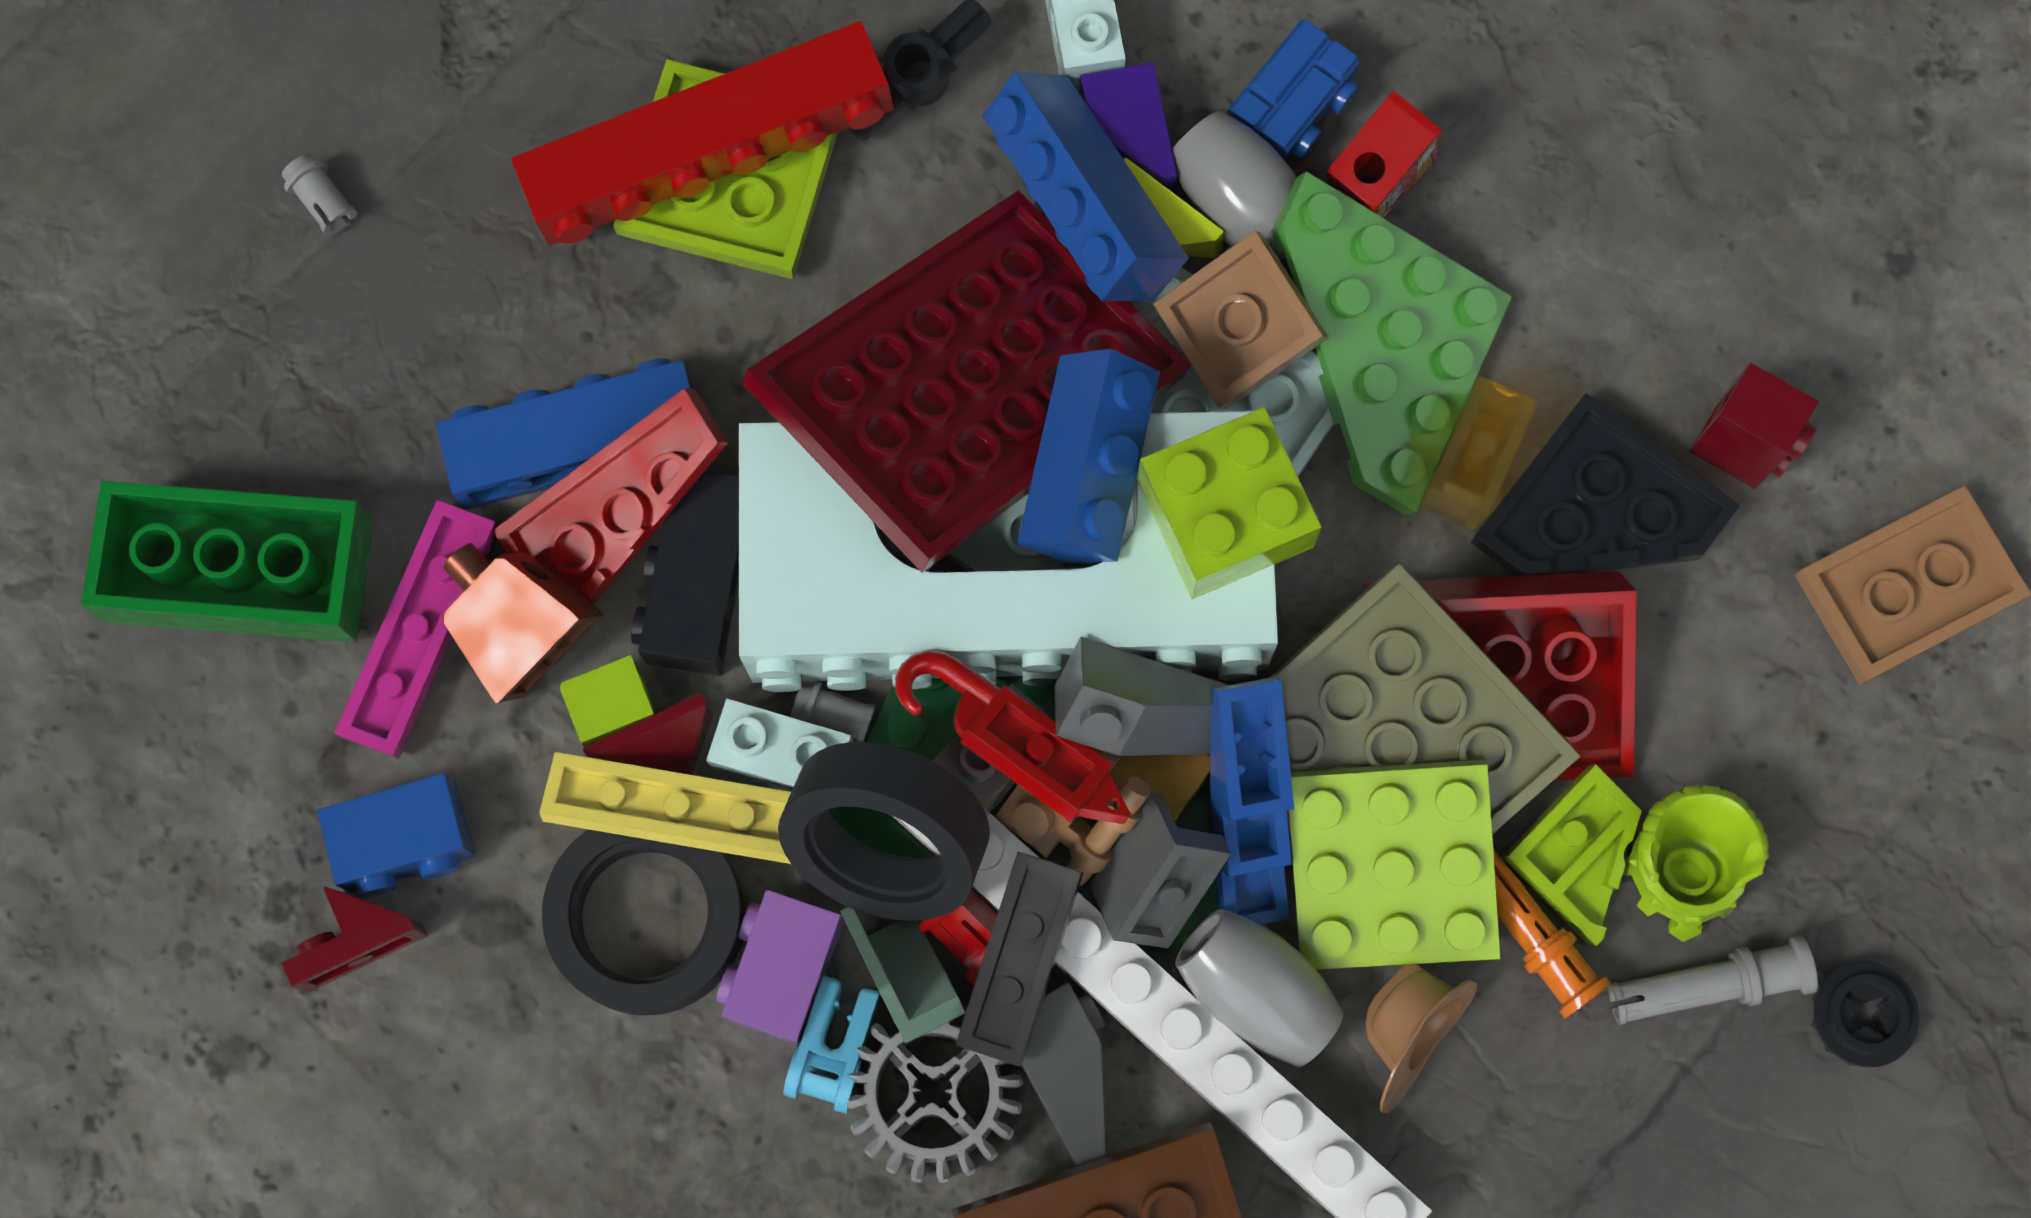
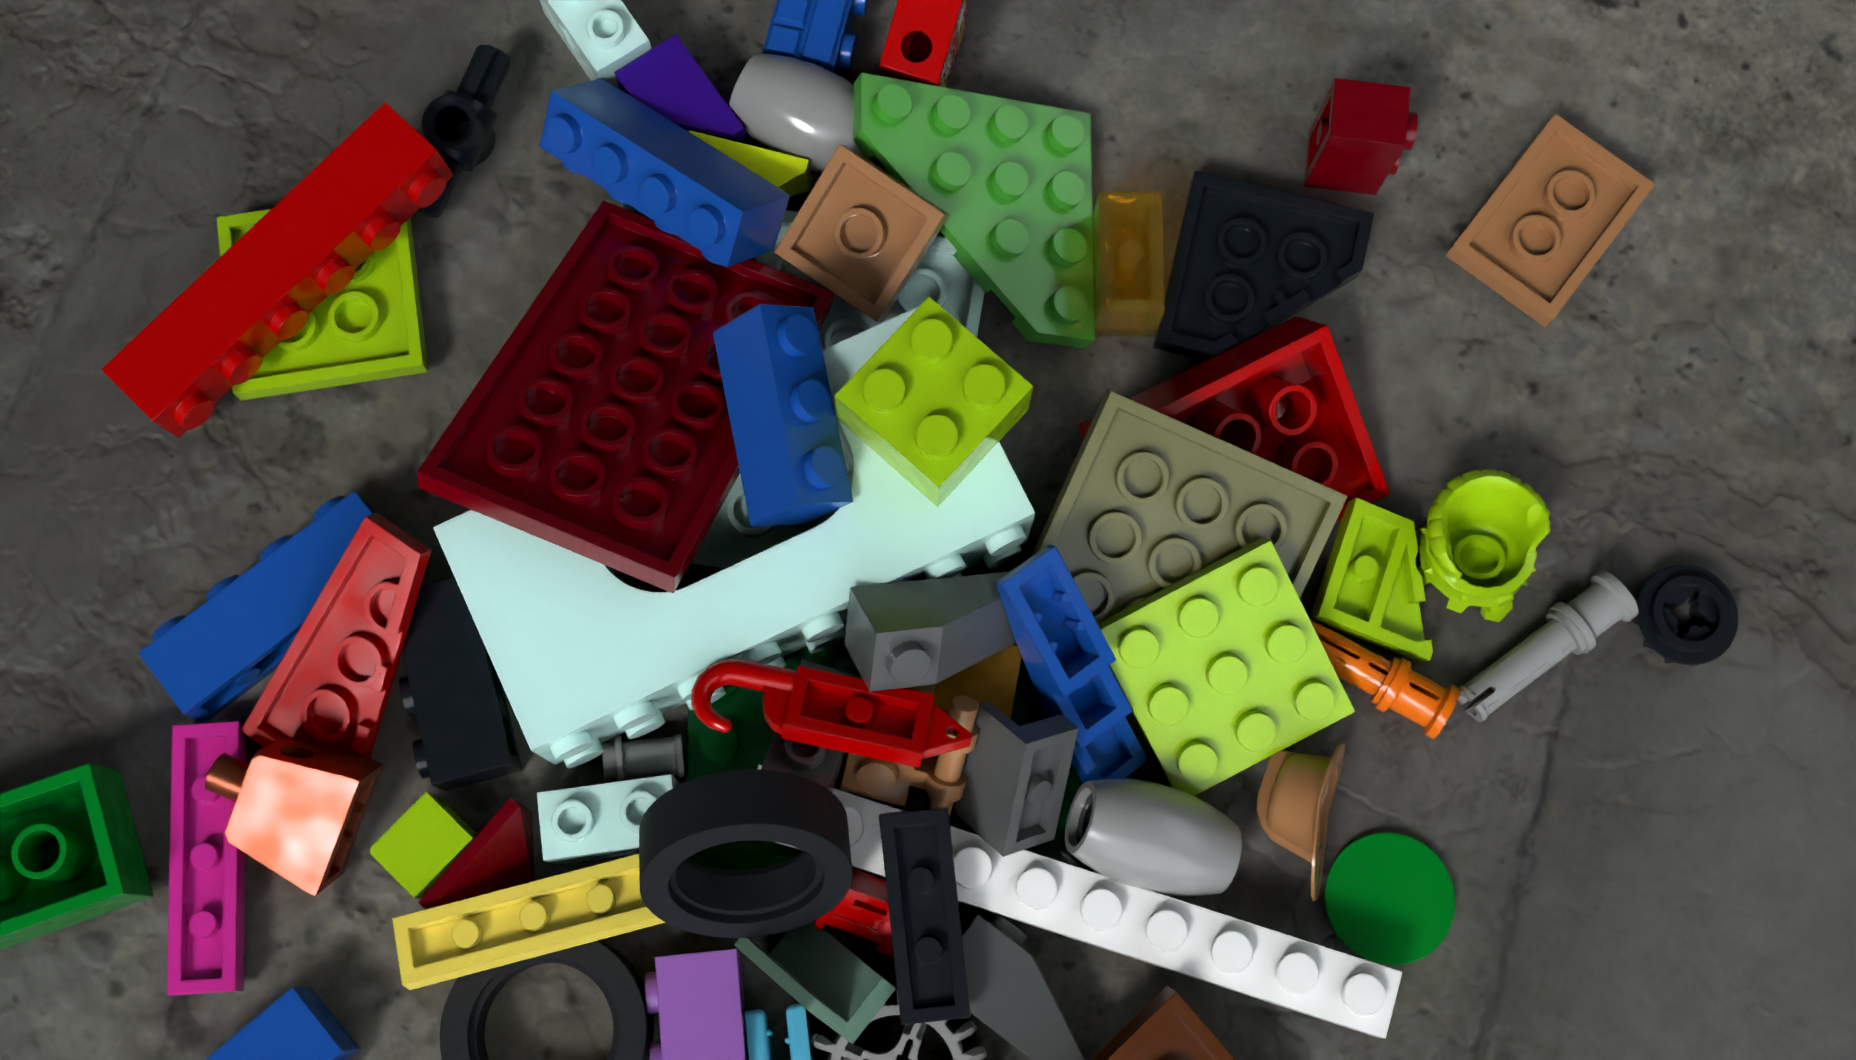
camera: 30 degrees left, 0 degrees up
none -> green piece [1324,832,1455,966]

